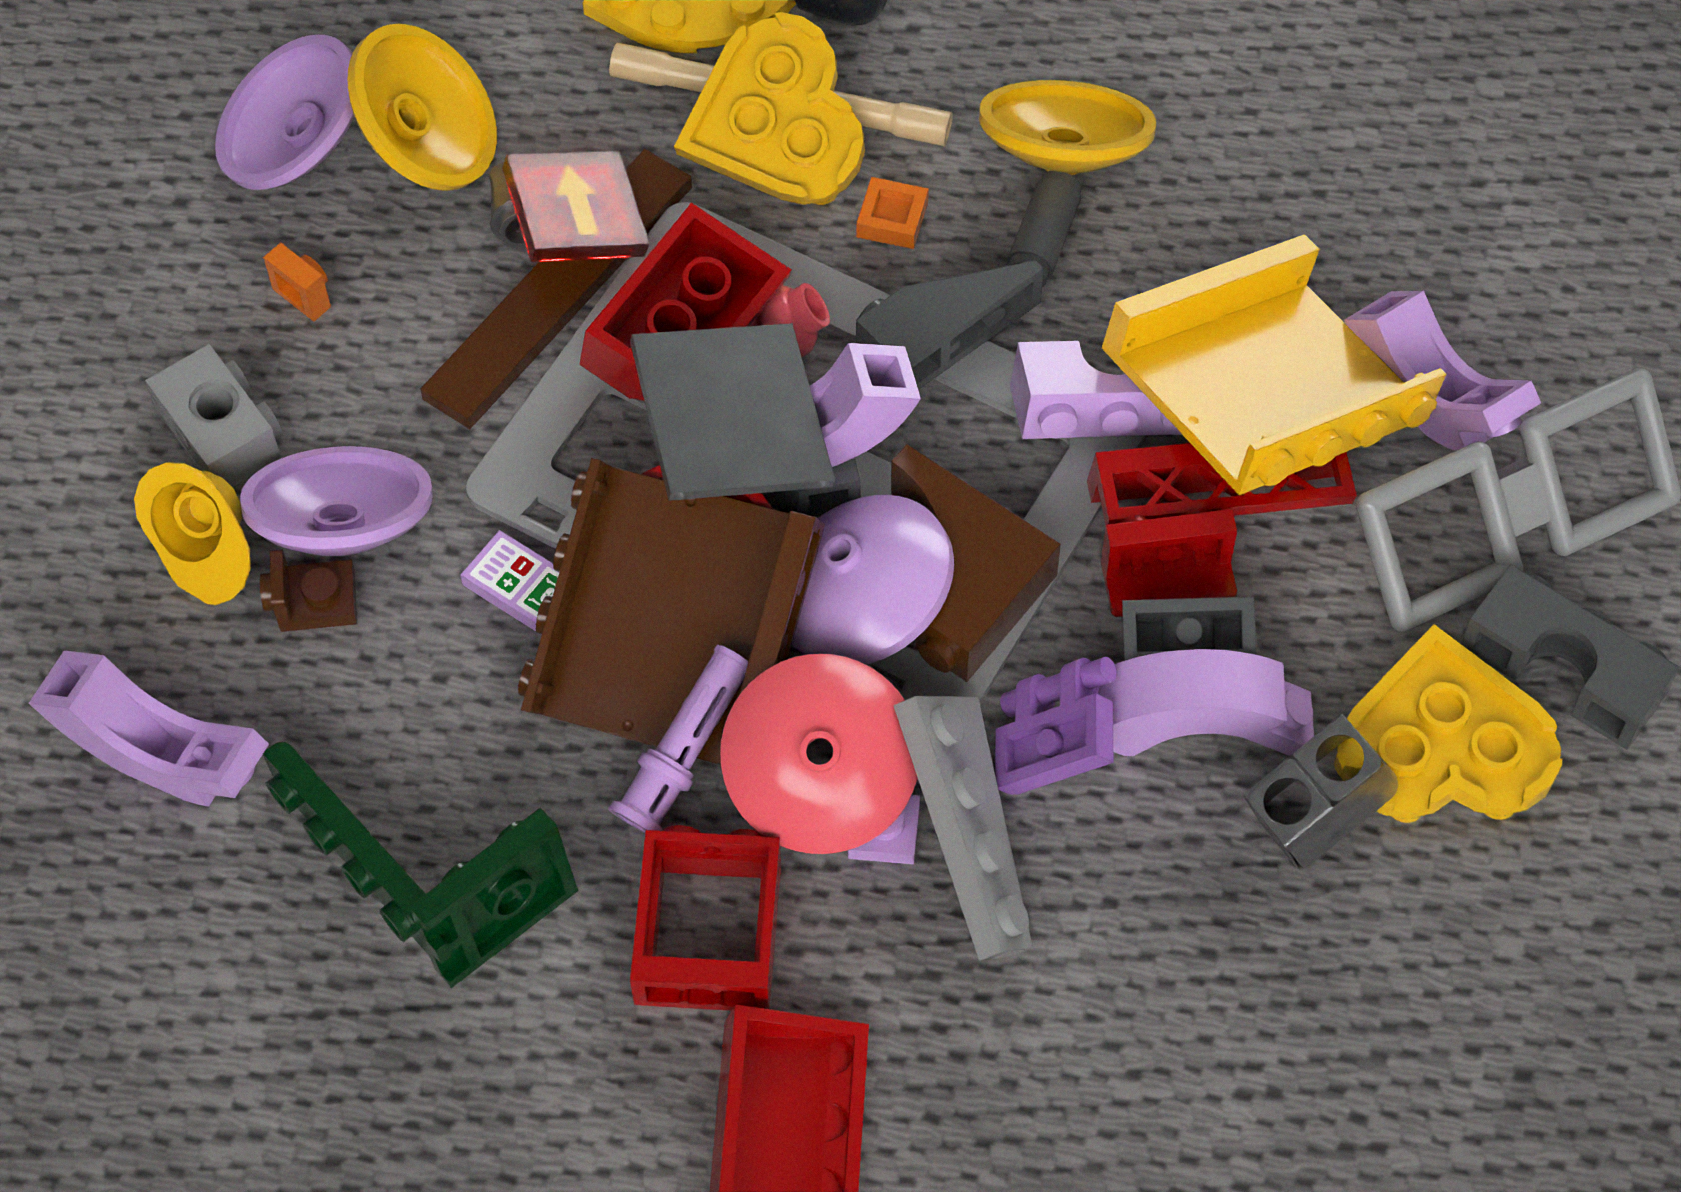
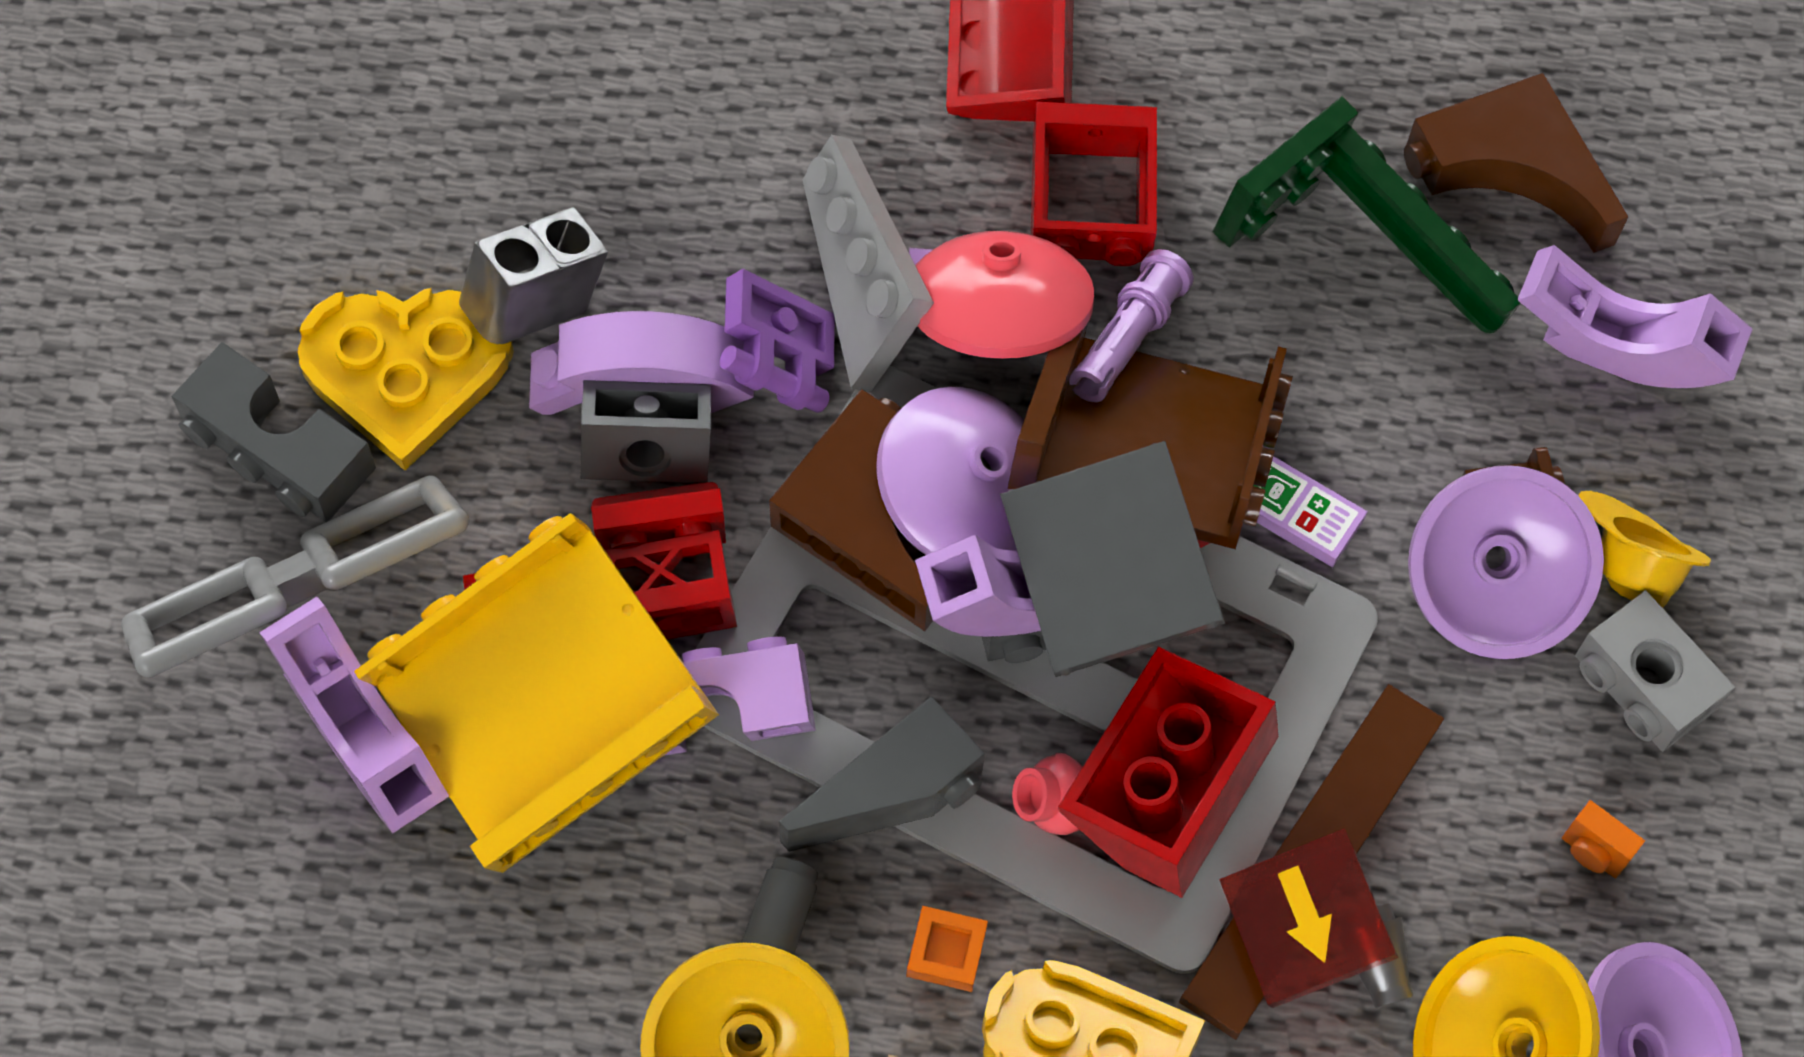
camera: 175 degrees right, 5 degrees up
none -> reddish brown arch [1404,73,1628,253]

